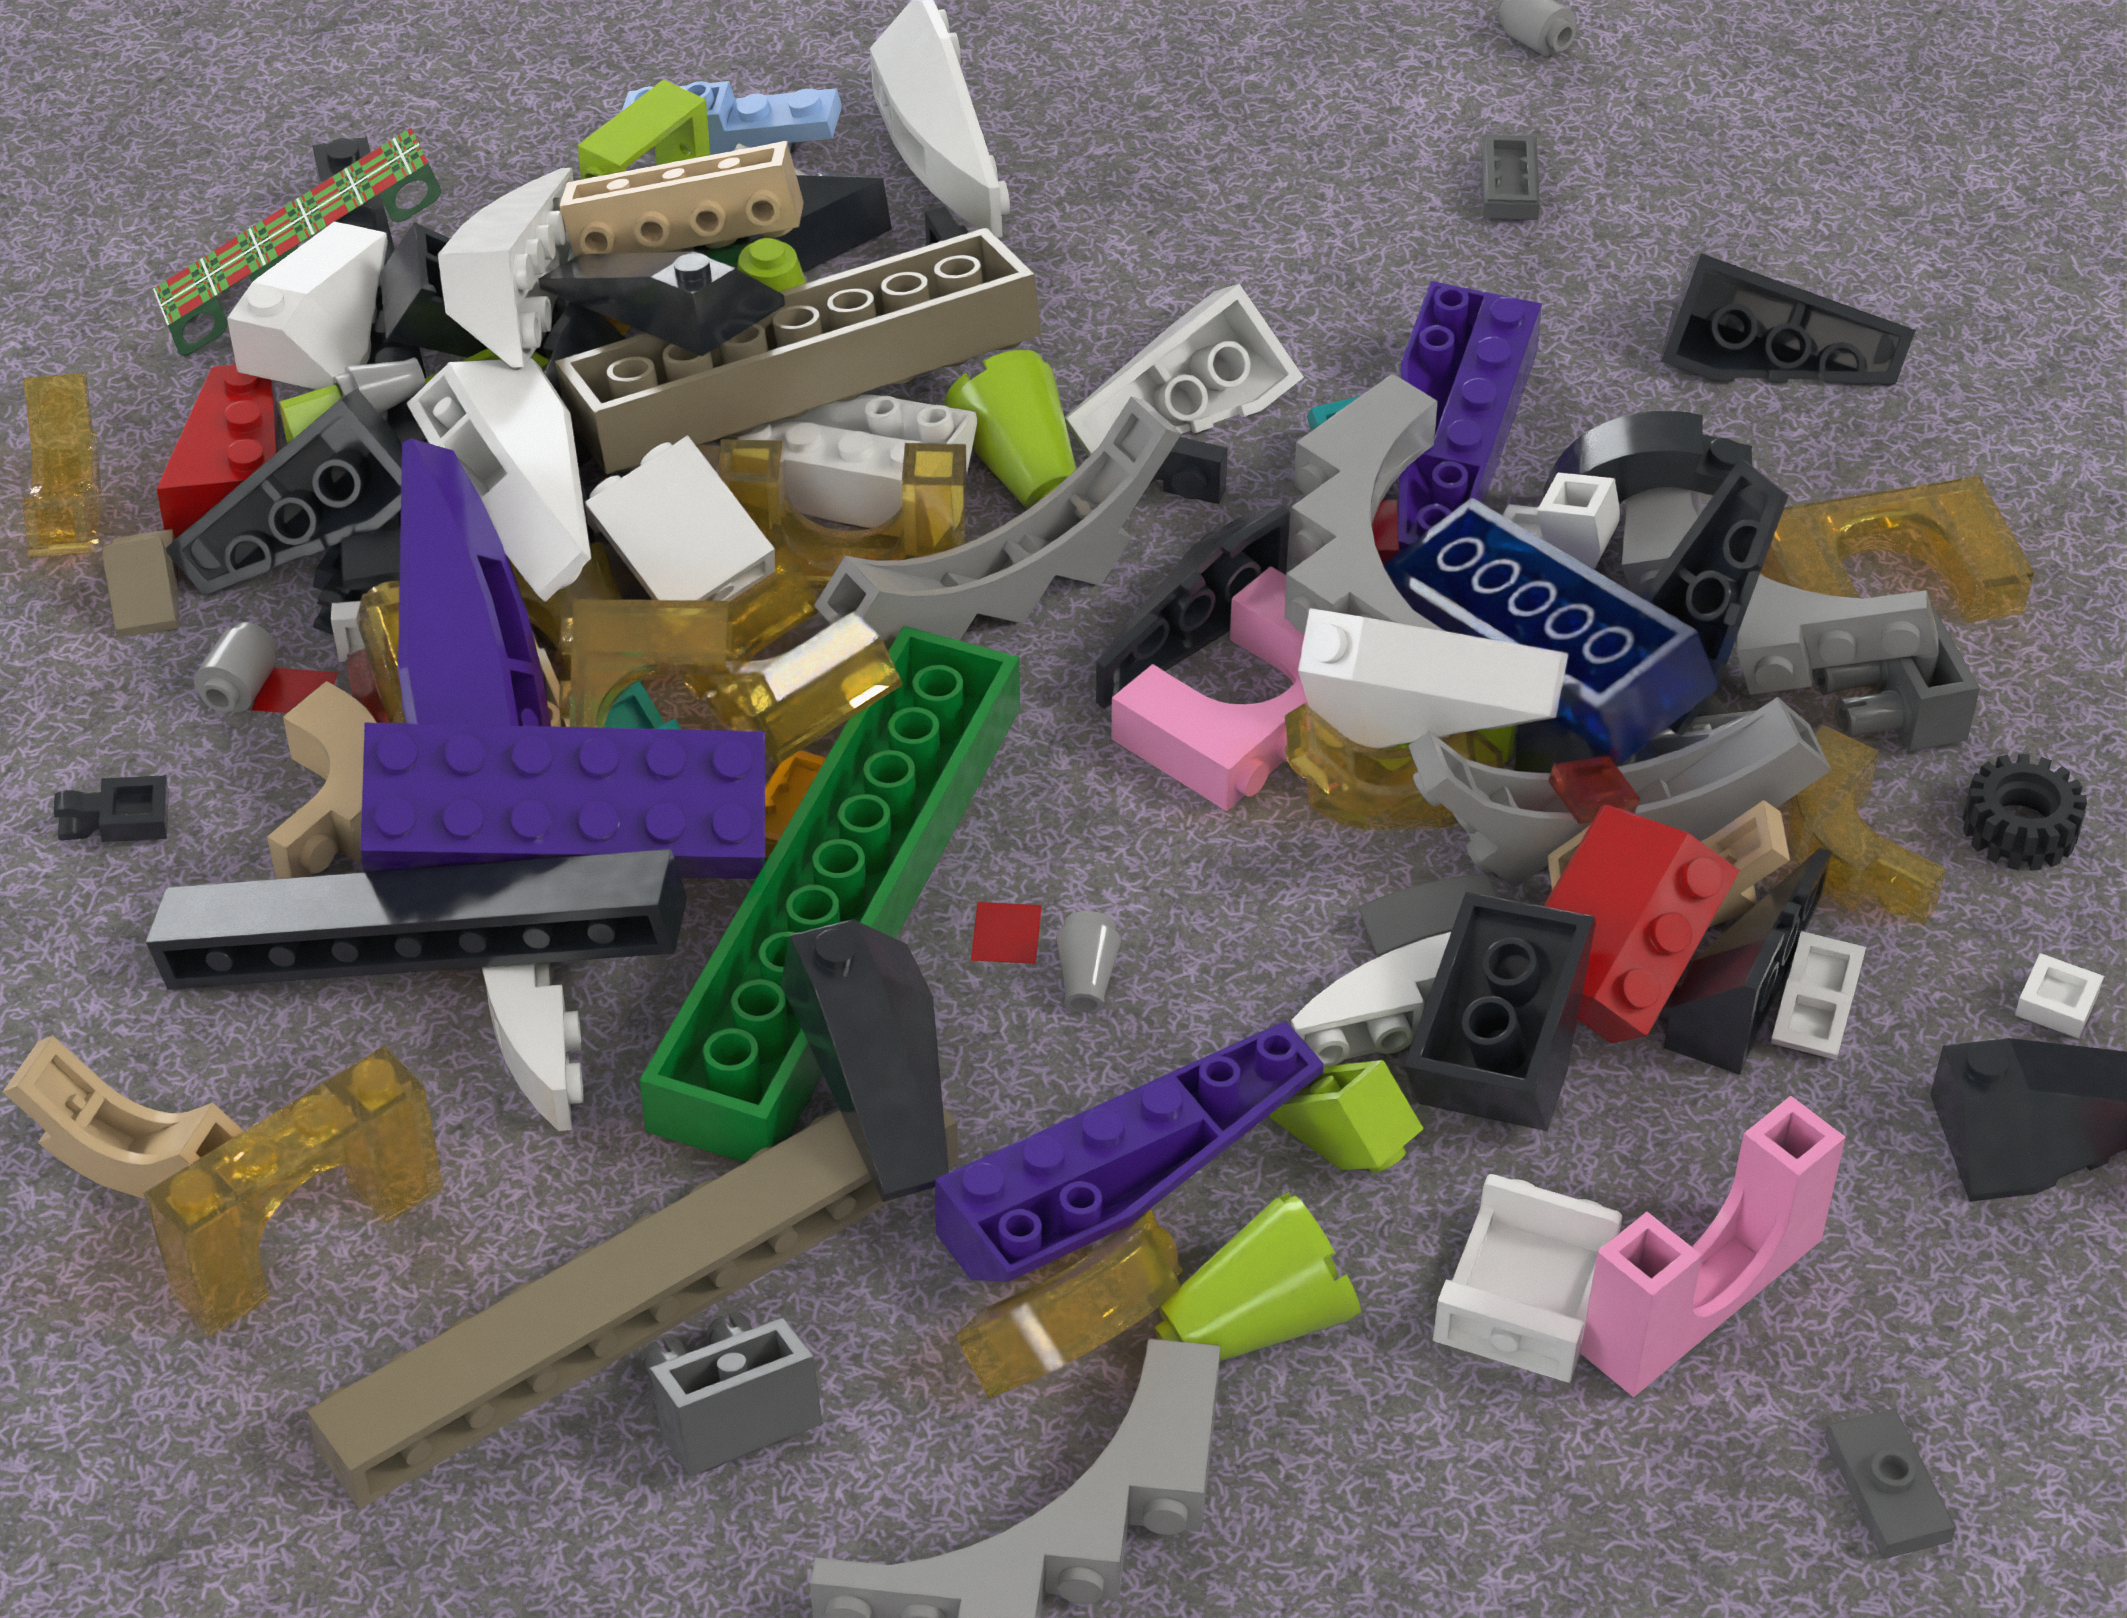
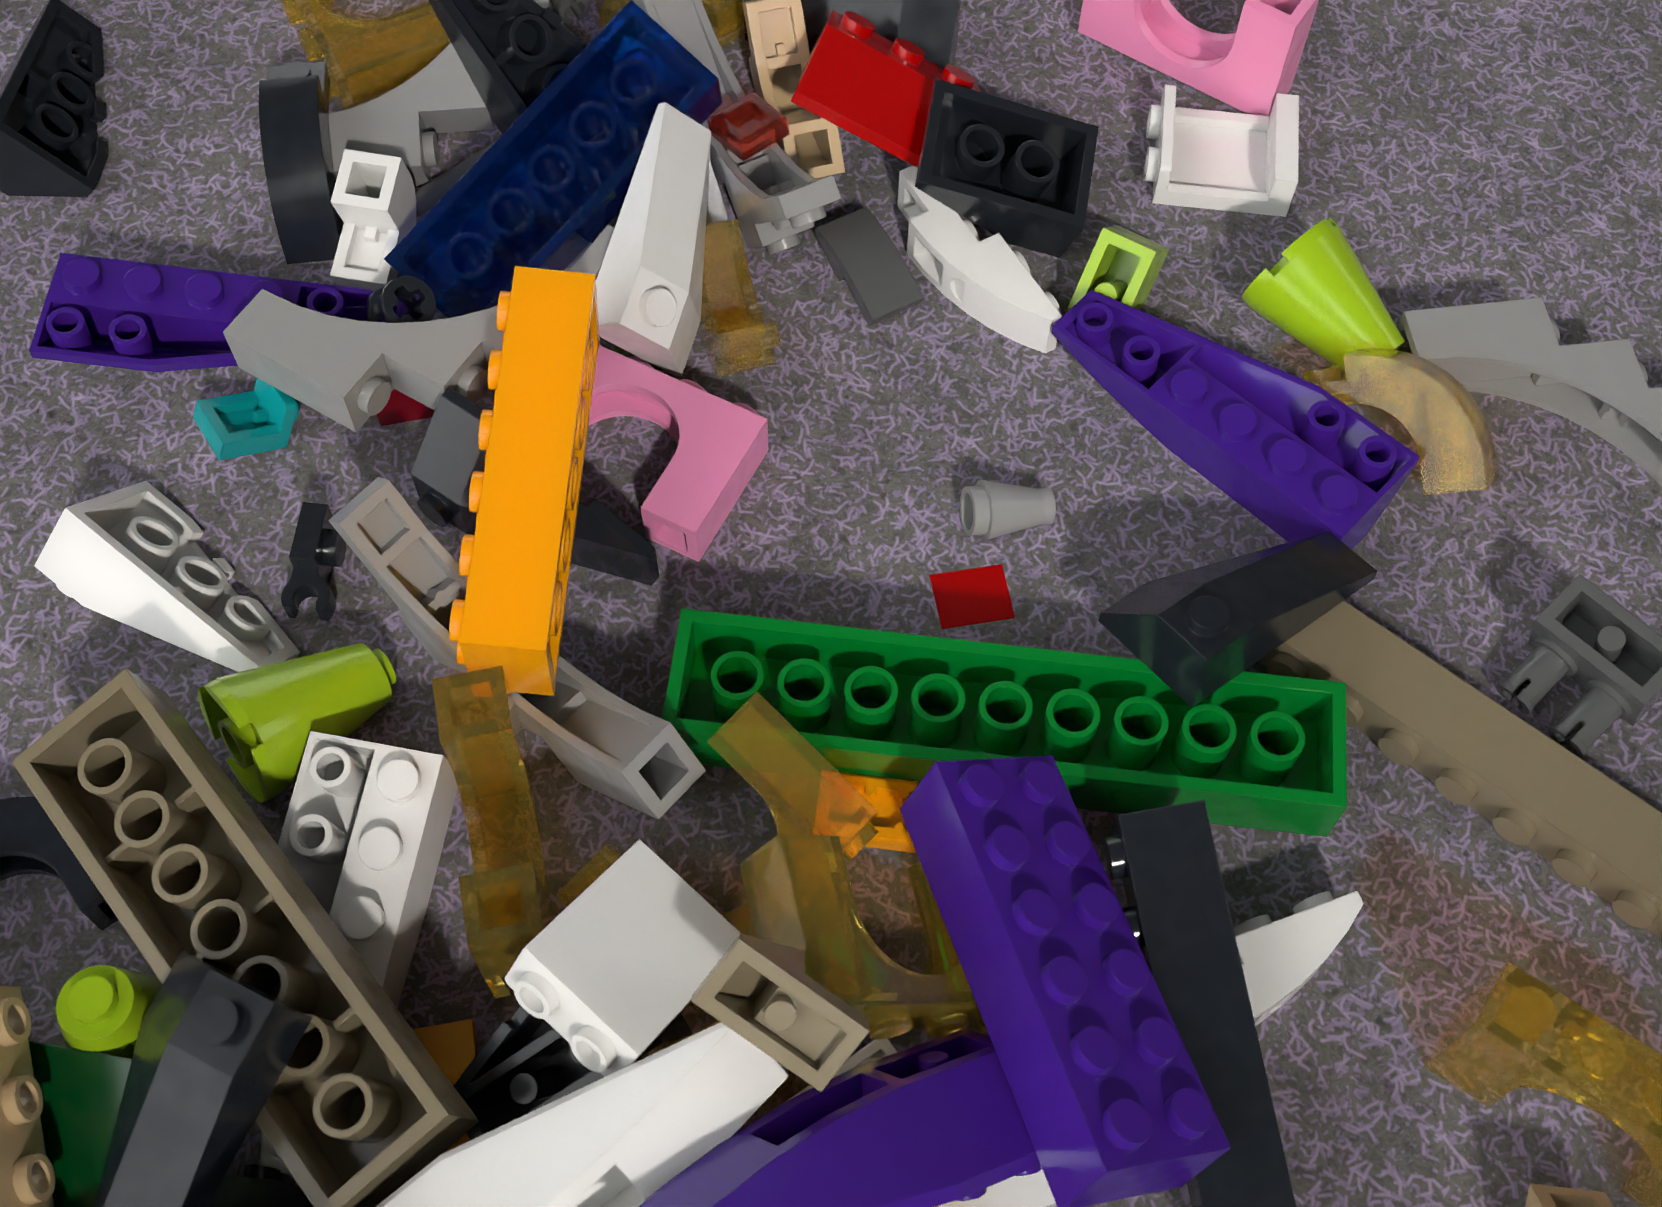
camera: 105 degrees left, 15 degrees up
none -> black bush [365,276,436,323]
none -> light orange brick [449,266,600,696]
none -> dark tan slope [691,934,870,1092]

